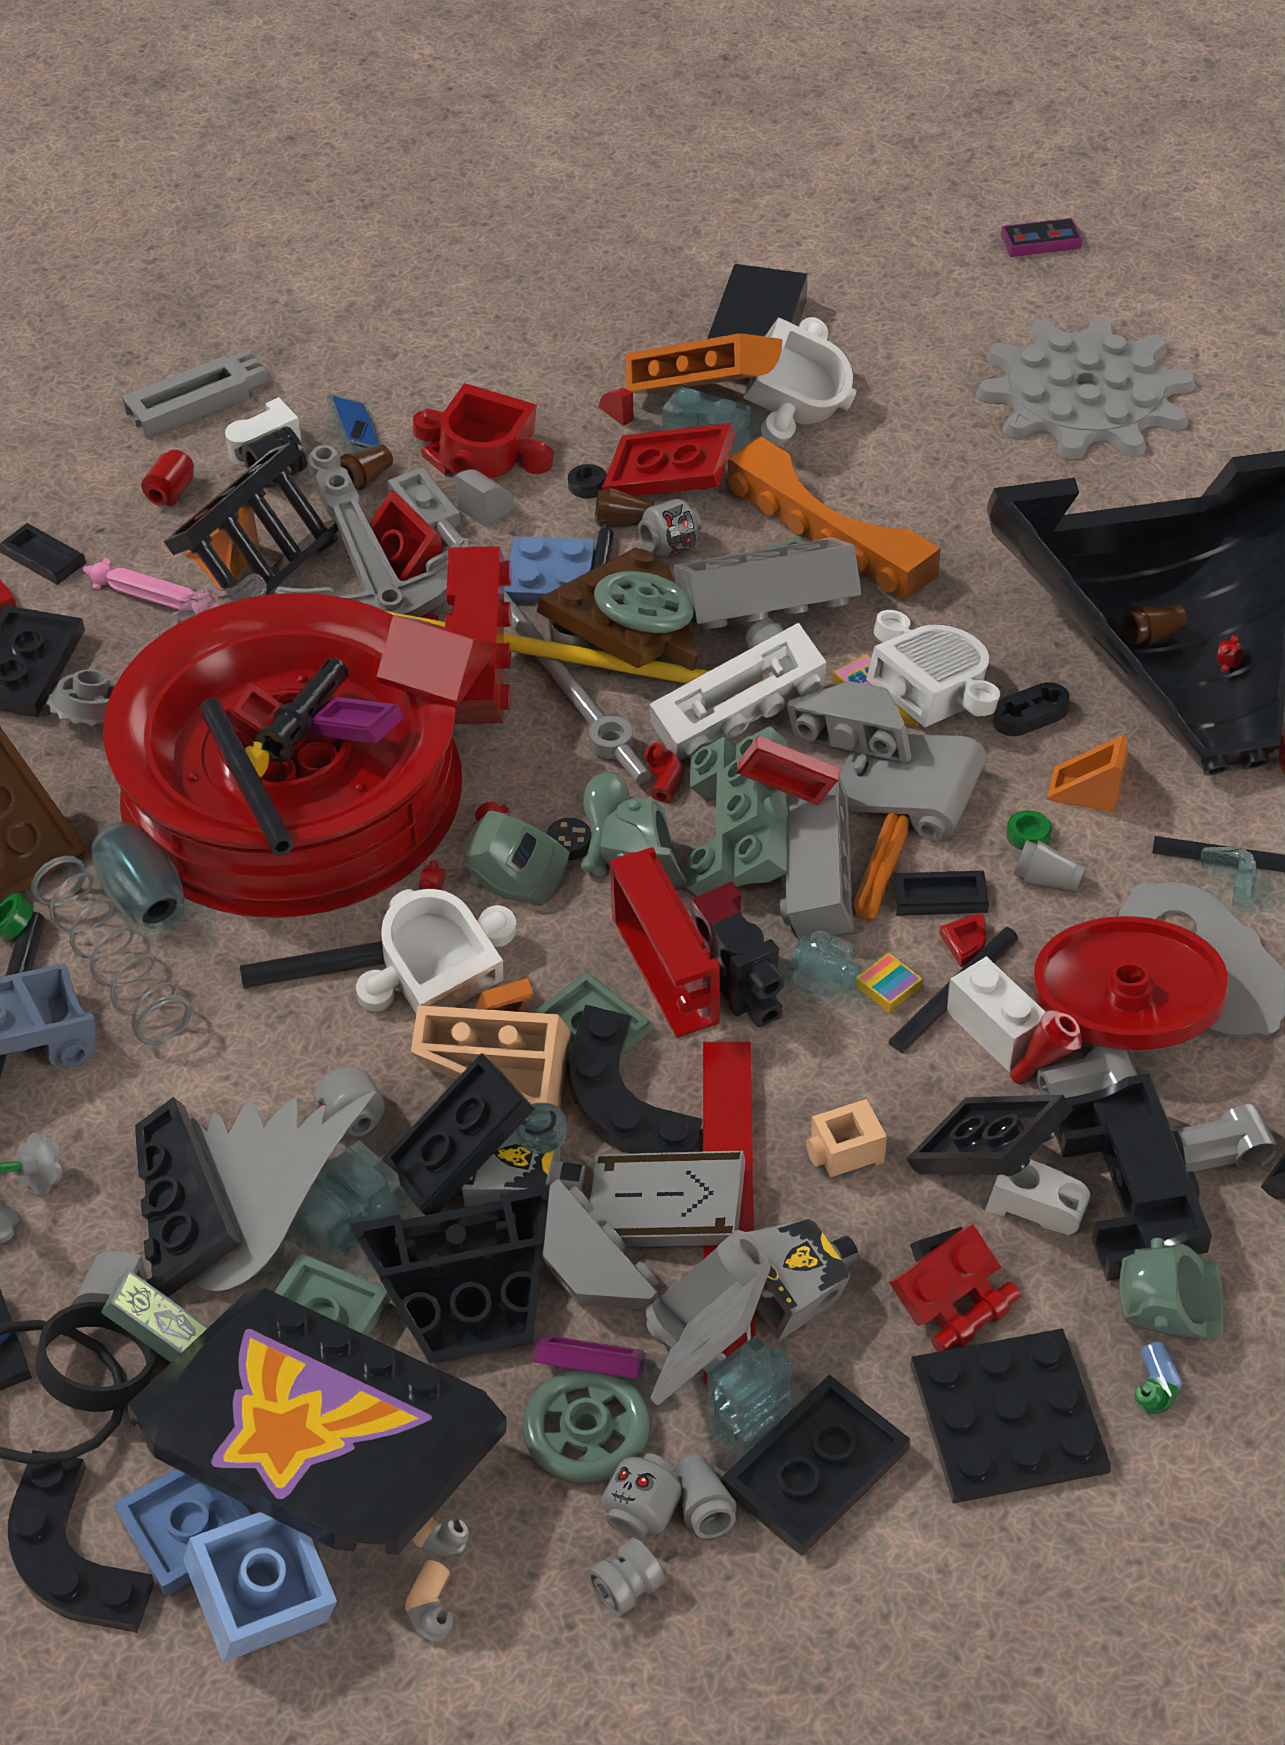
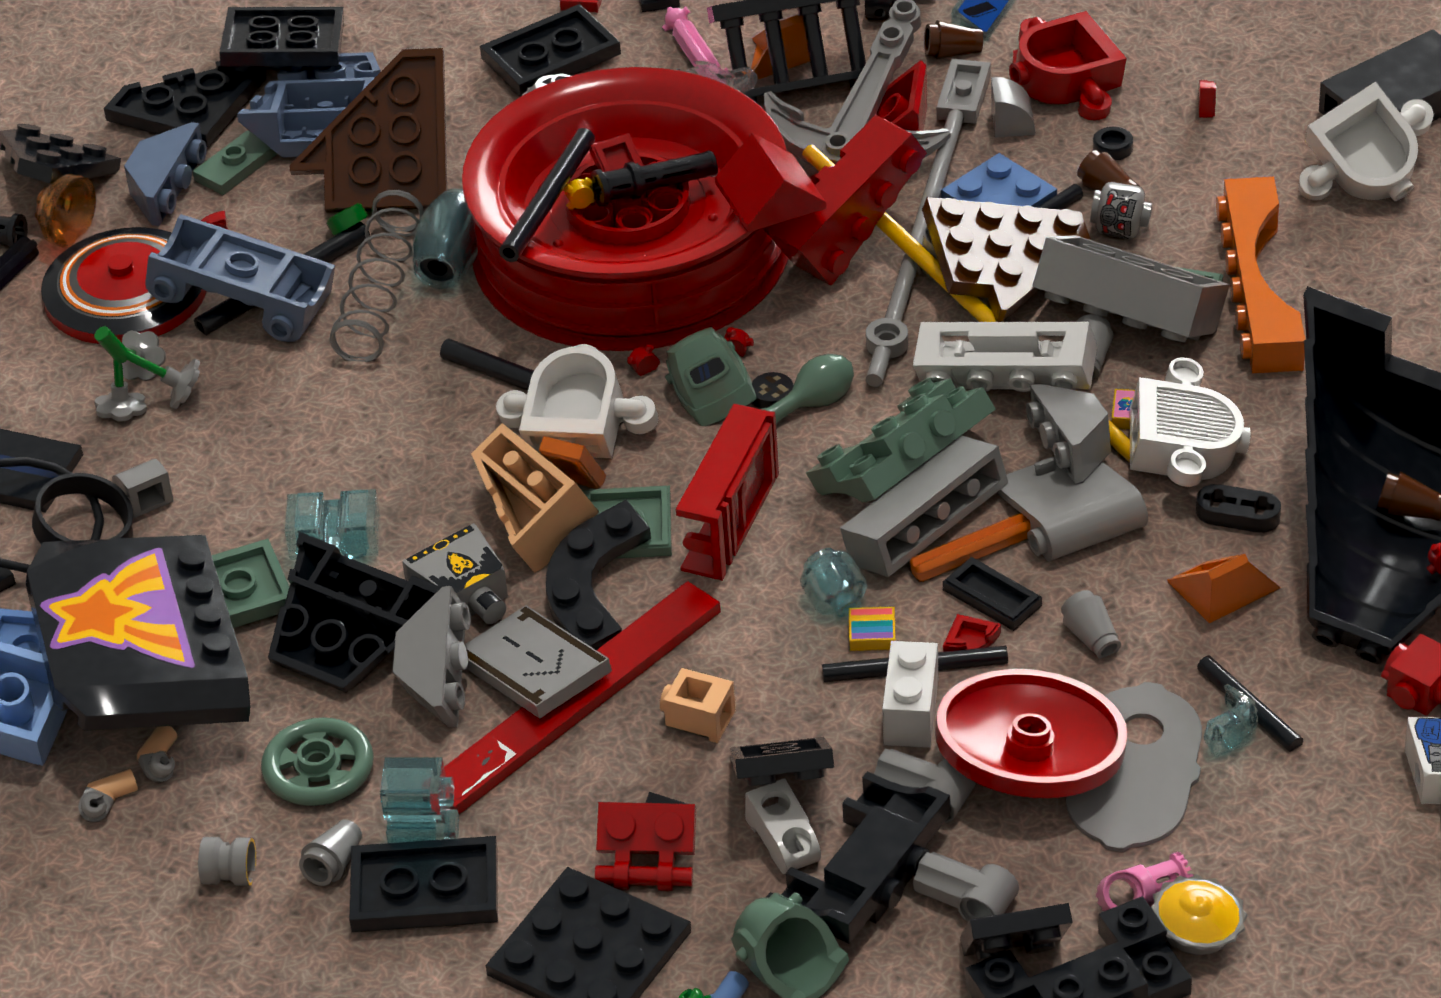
camera: 45 degrees right, 5 degrees down
tile [101,1269,208,1362] -> none
black wing [135,1097,240,1297] -> none
light grey piece [187,1090,376,1291] -> none
magenta tile [311,697,404,744] -> none
light grey head [314,1066,385,1139] -> none
black tile [381,1053,535,1215] -> none
clear light blue tile [516,1103,567,1153] -> none
magenta tile [533,1335,646,1379] -> none
sand green plate [594,571,694,633] -> none
sand green helmet [600,798,687,888] -> none
light grey head [601,1453,682,1540] -> none
red plate [602,423,736,496] -> none
orange brick [625,333,782,394] -> none
red arm [644,743,684,803] -> none
light grey door [646,1230,770,1406] -> none
clear light blue brick [662,386,751,462] -> none
black hips [691,881,784,1027] -> none
red tile [737,735,840,805] -> none
light grey torso [745,1219,858,1341] -> none
green tile [1006,810,1052,850] -> none
red cone [1010,1011,1083,1085] -> none

